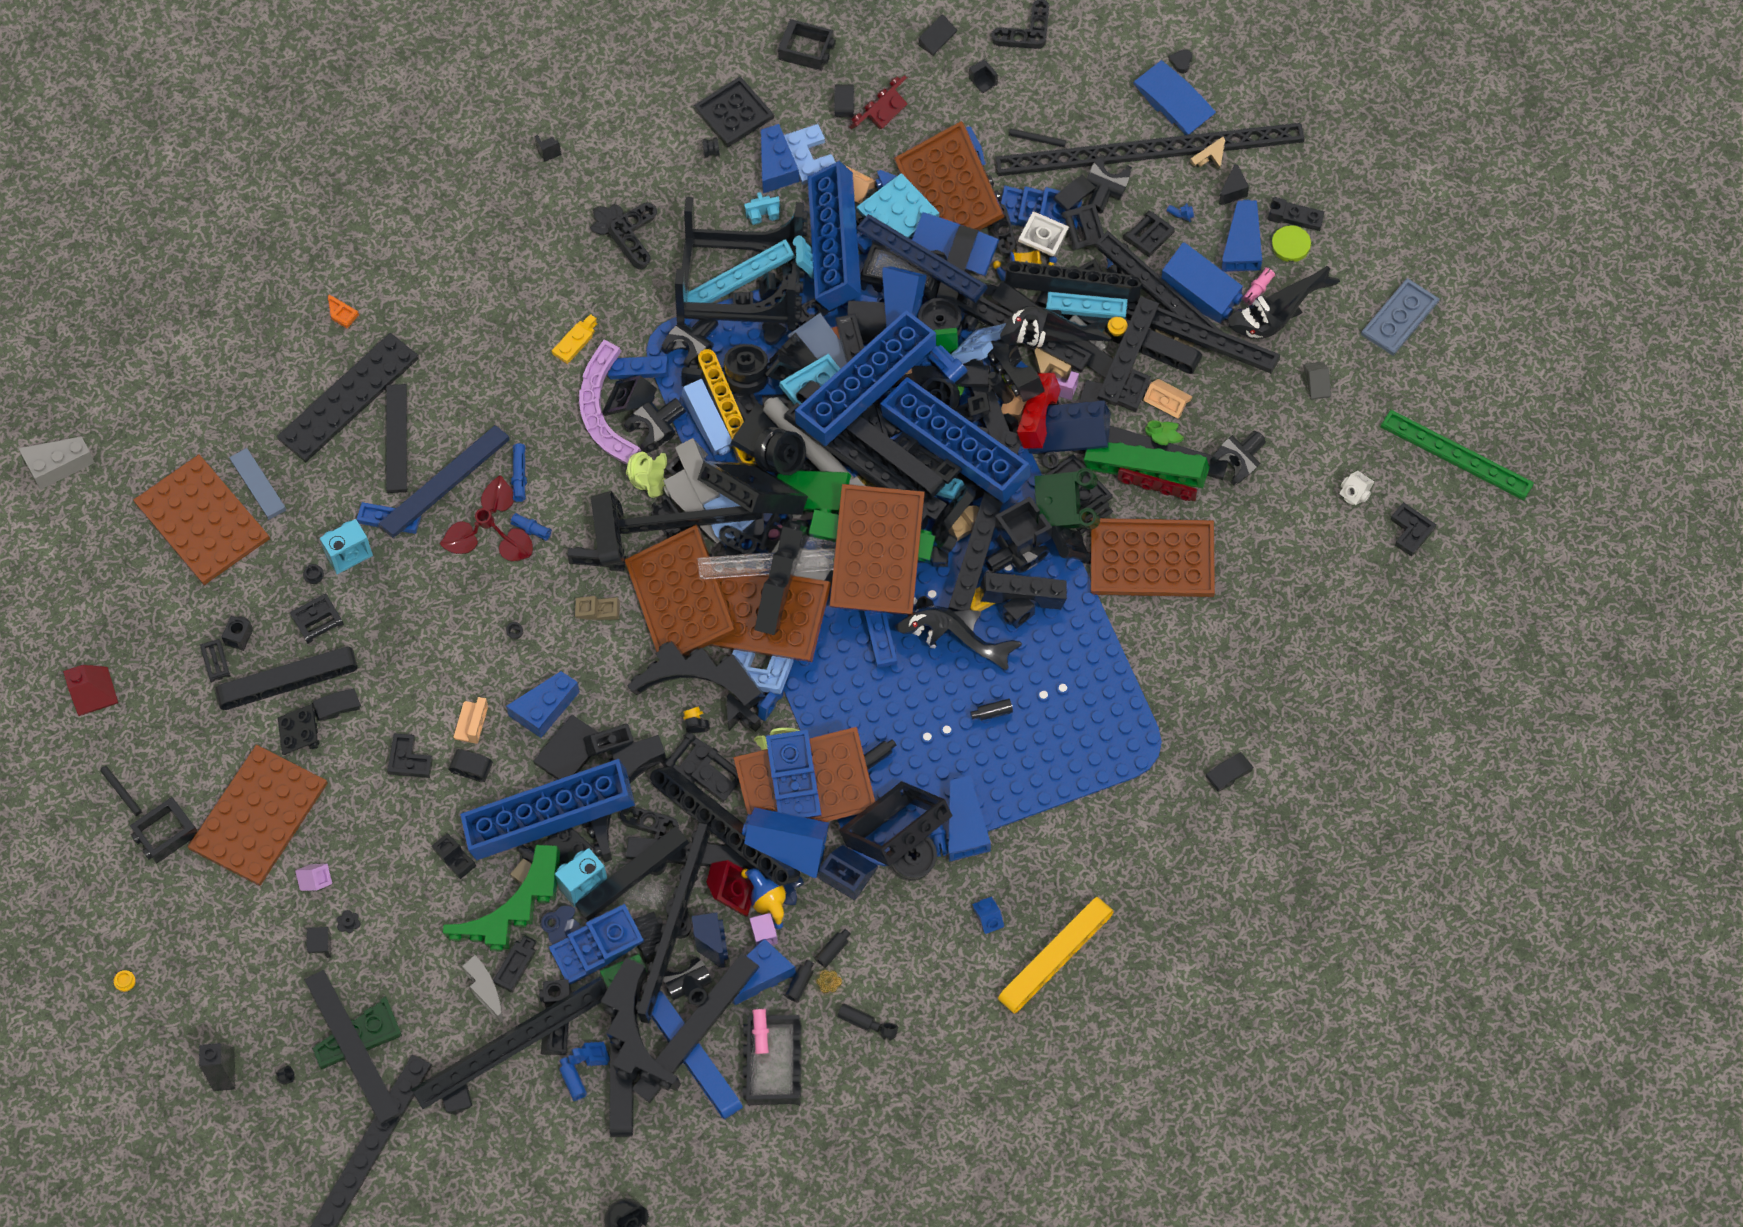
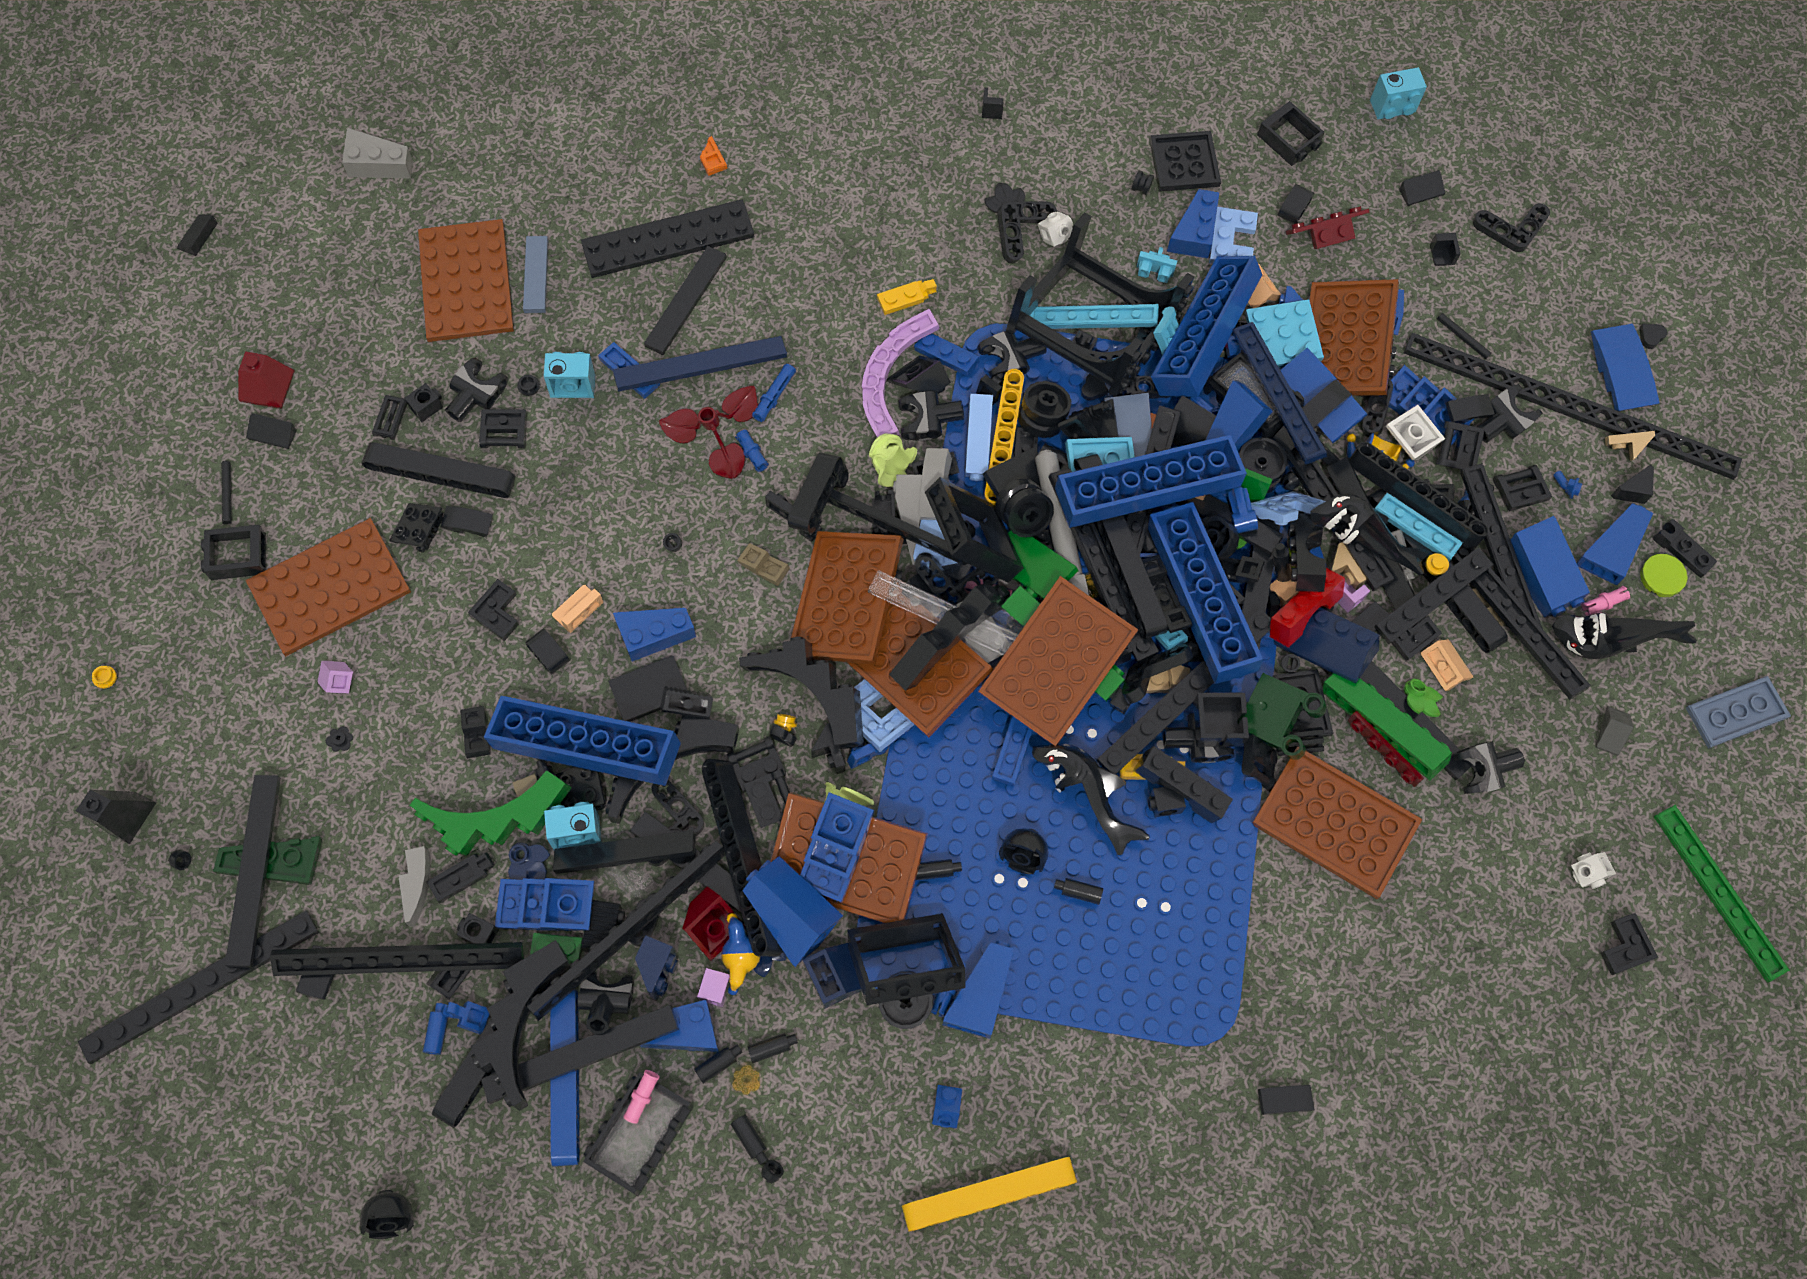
camera: 25 degrees right, 5 degrees up
black panel [307,927,331,958] -> none
black tile [759,272,781,299] -> none
black hinge [916,596,934,609] -> none
none -> black slope [246,413,297,449]
none -> black connector [445,358,508,422]
none -> black cylinder [999,828,1049,875]
none -> white brick [1037,212,1073,247]

